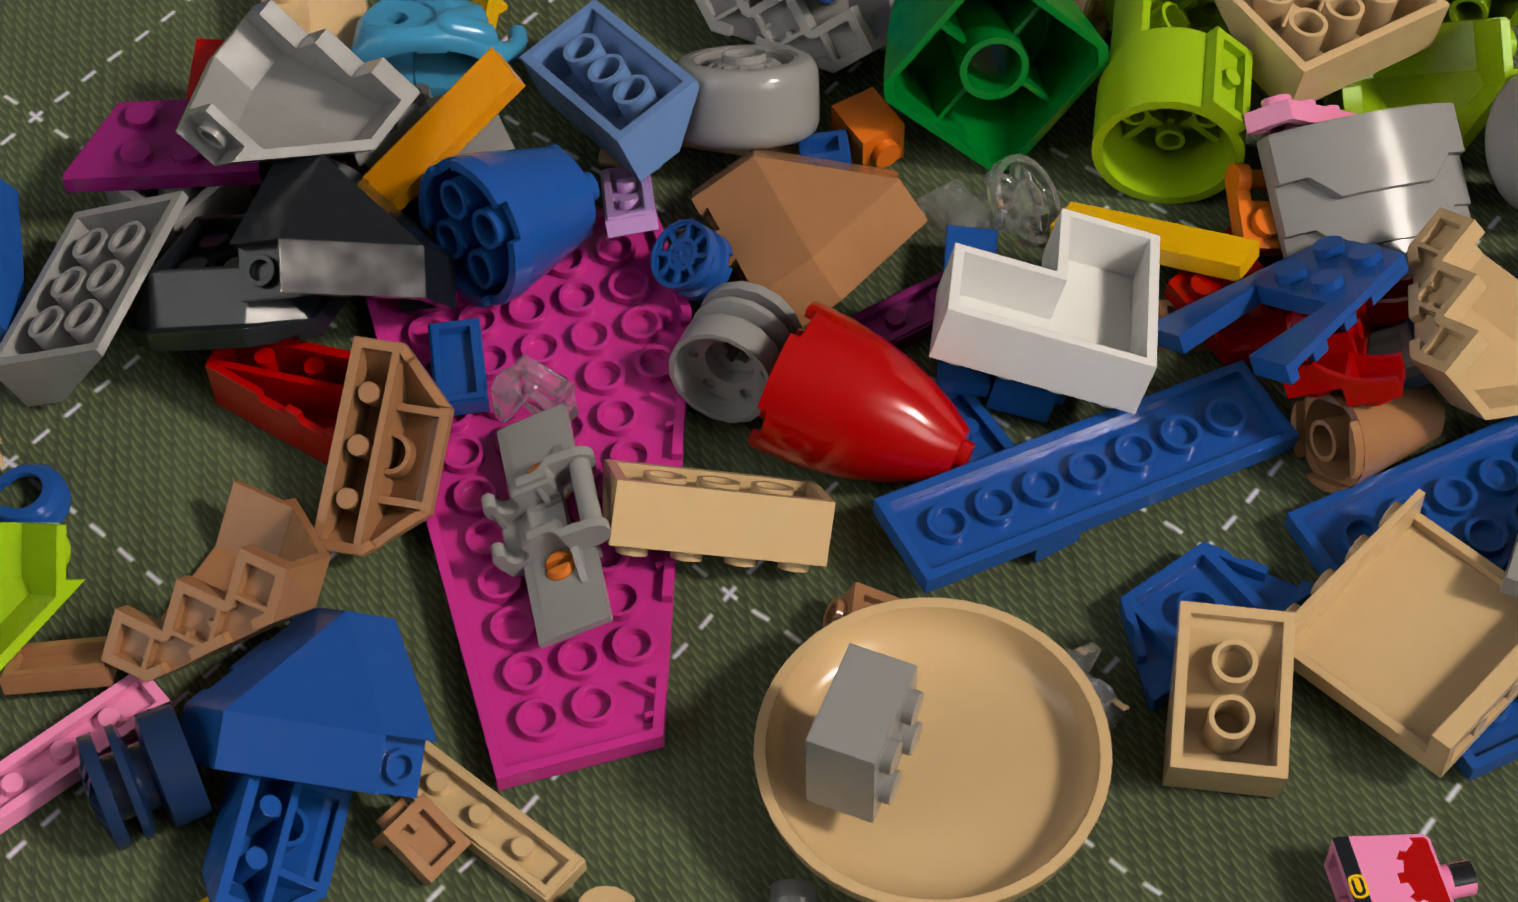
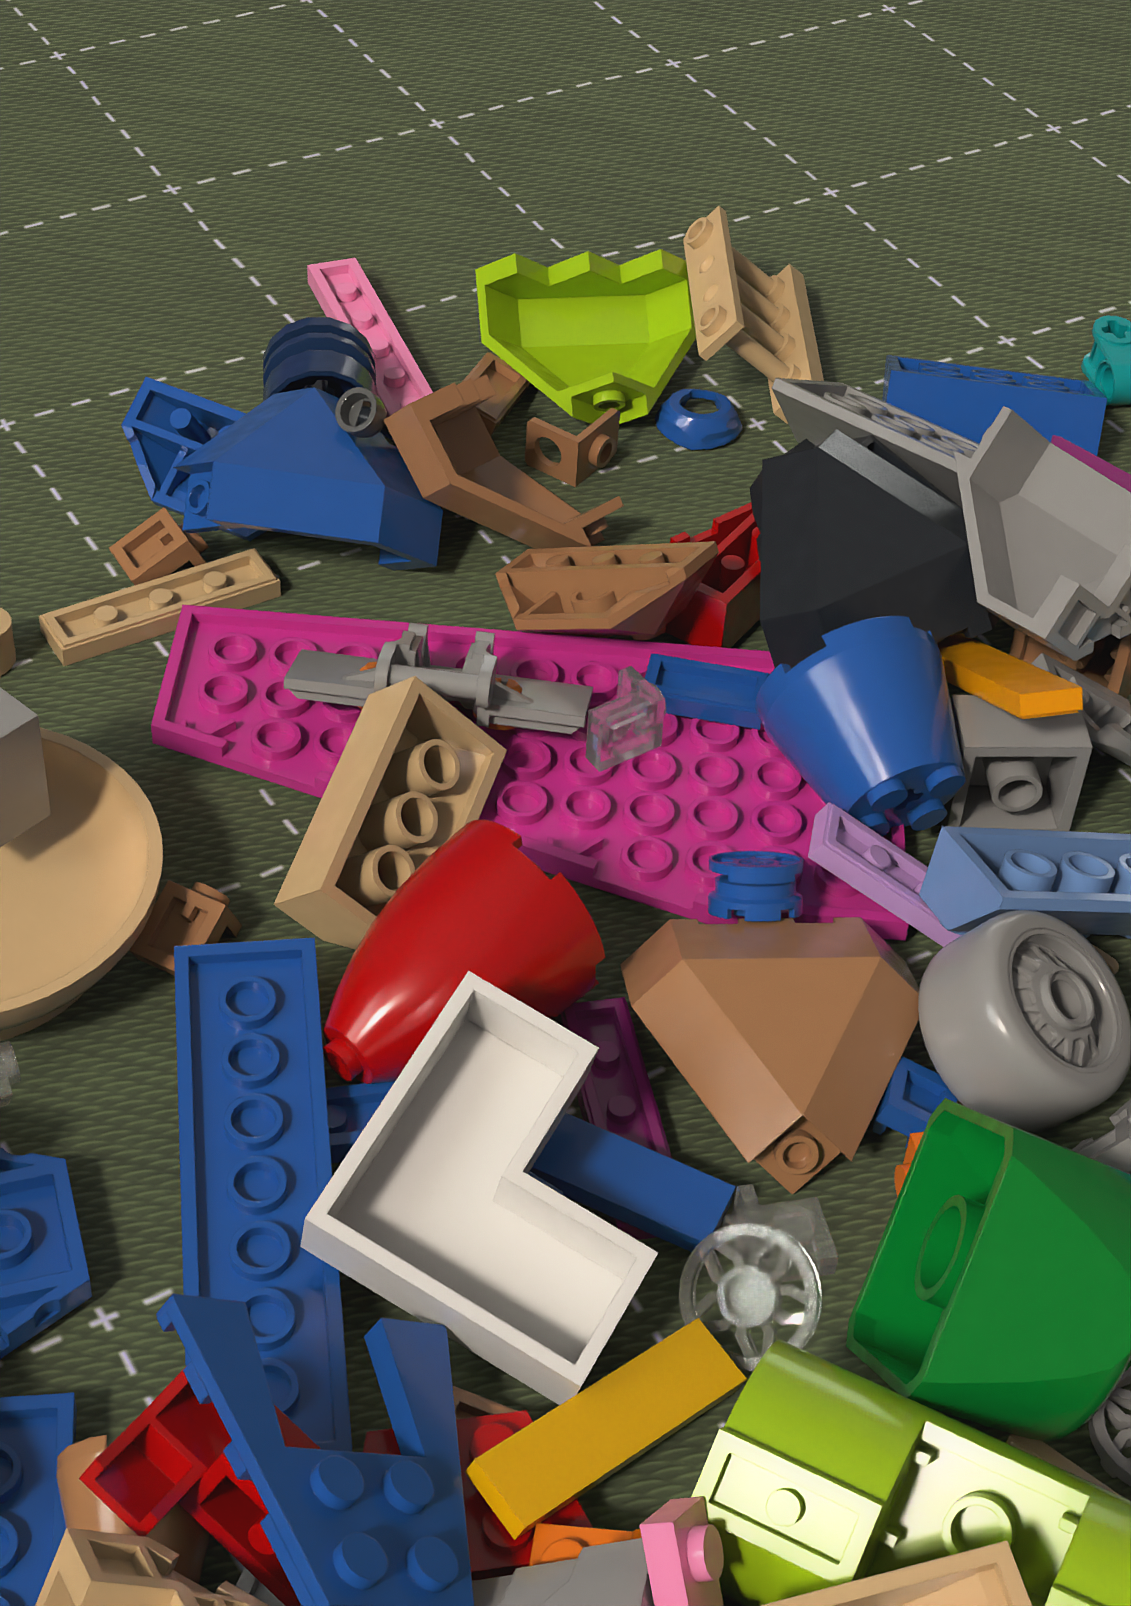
camera: 105 degrees right, 10 degrees down
light grey wheel [669,281,803,423] -> none
none -> dark grey hinge [335,387,394,441]
none -> medium nougat bracket [525,408,620,487]

